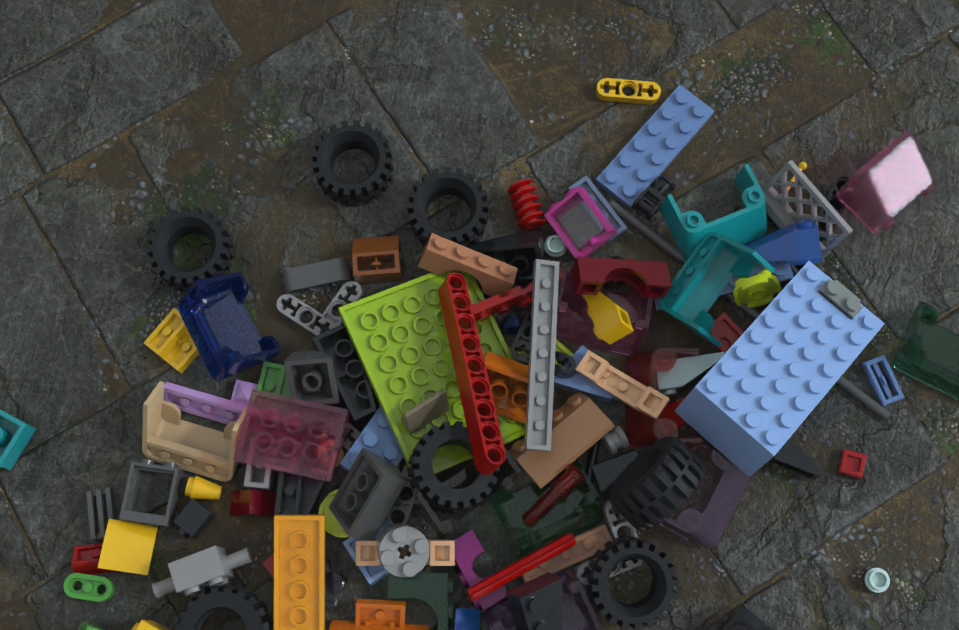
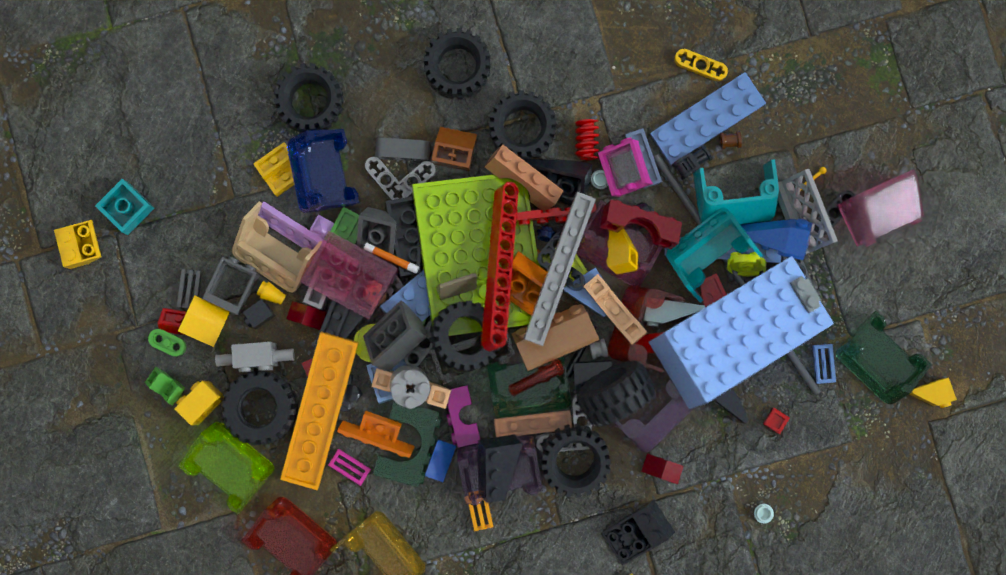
camera: 20 degrees right, 10 degrees up
red axle [467,533,576,601] -> none
none -> orange bar [364,243,419,274]
none -> dark red slope [641,453,684,484]
none -> reddish brown bush [720,131,742,150]

